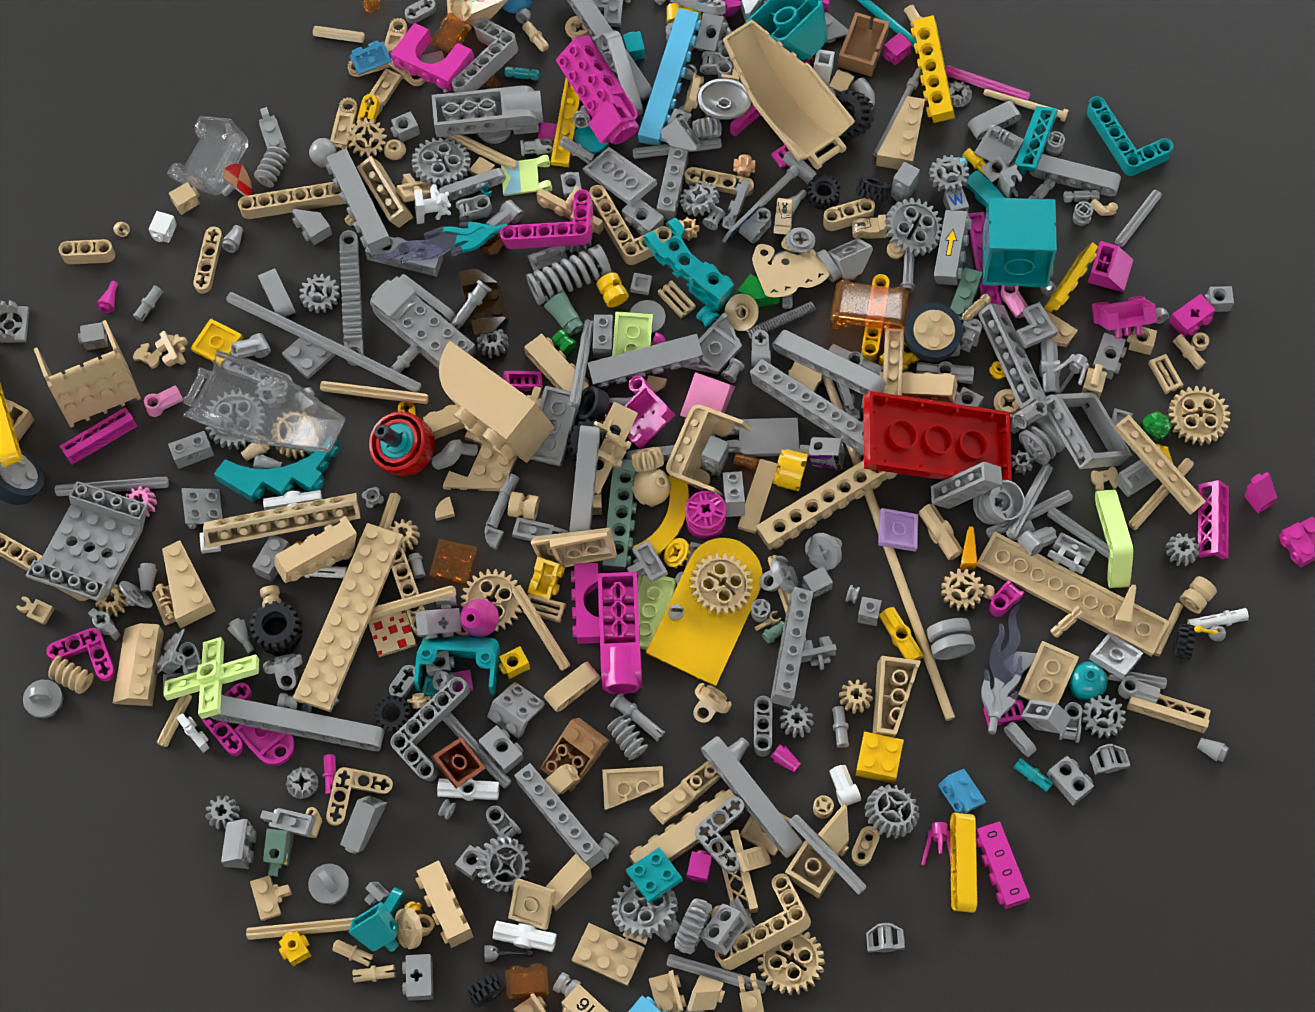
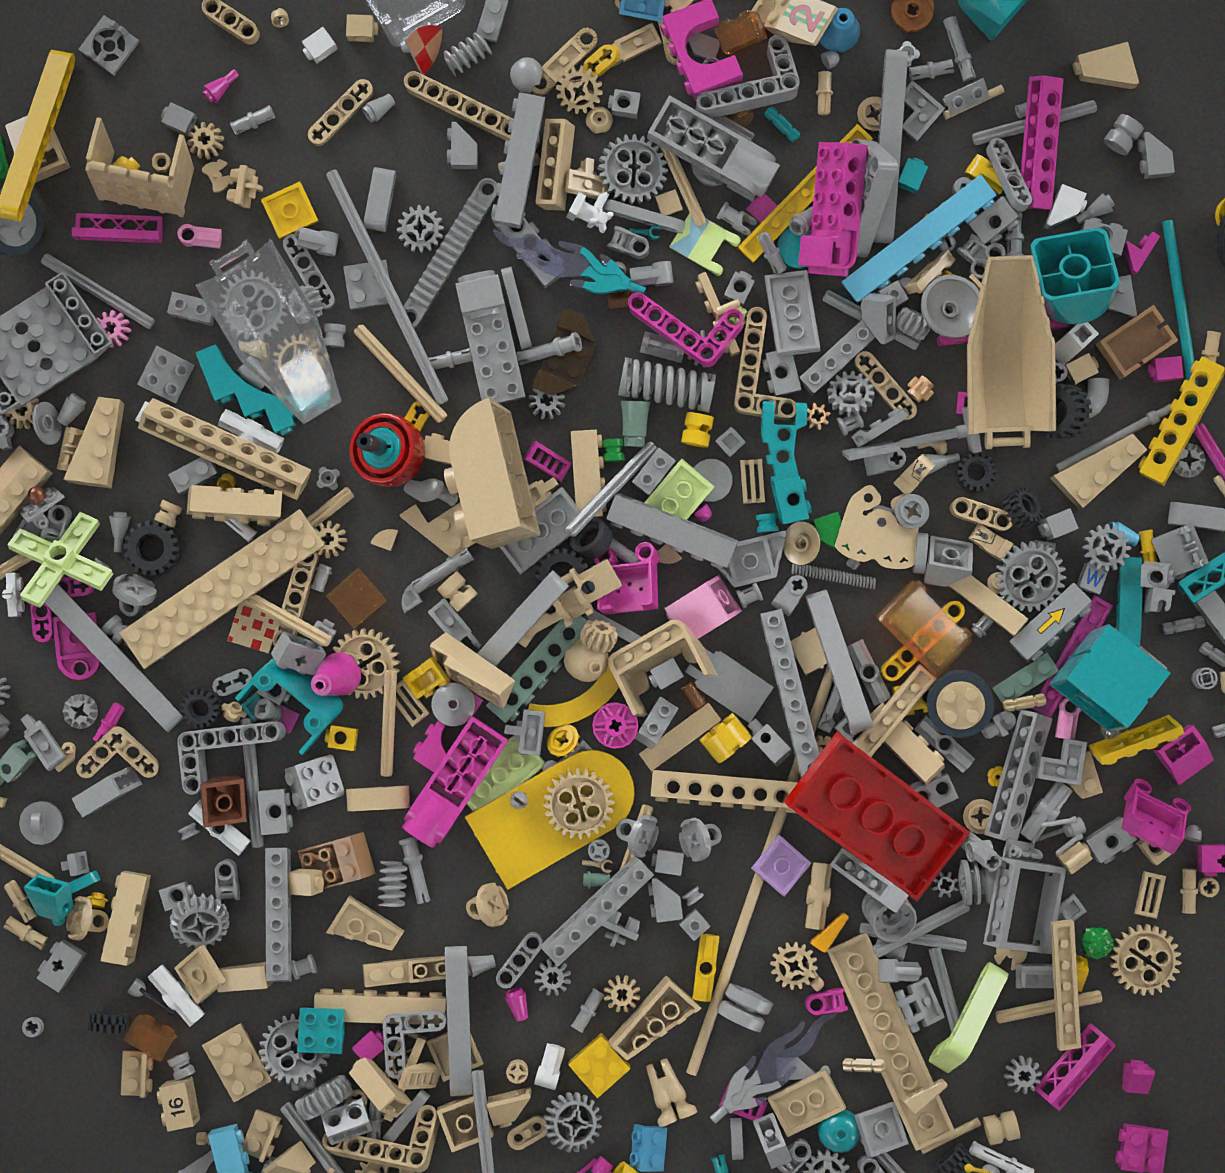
camera: 30 degrees right, 20 degrees up
none -> copper hinge [27,487,47,505]
none -> tan gear [187,122,224,159]
none -> tan slope [349,1057,412,1118]
none -> light grey beam [382,1089,430,1143]
none -> light grey dish [432,683,475,726]
none -> tan piece [646,1058,698,1127]
none -> light grey slope [648,877,683,922]
none -> tan arm [917,440,947,455]
none -> tan tile [948,575,1028,637]

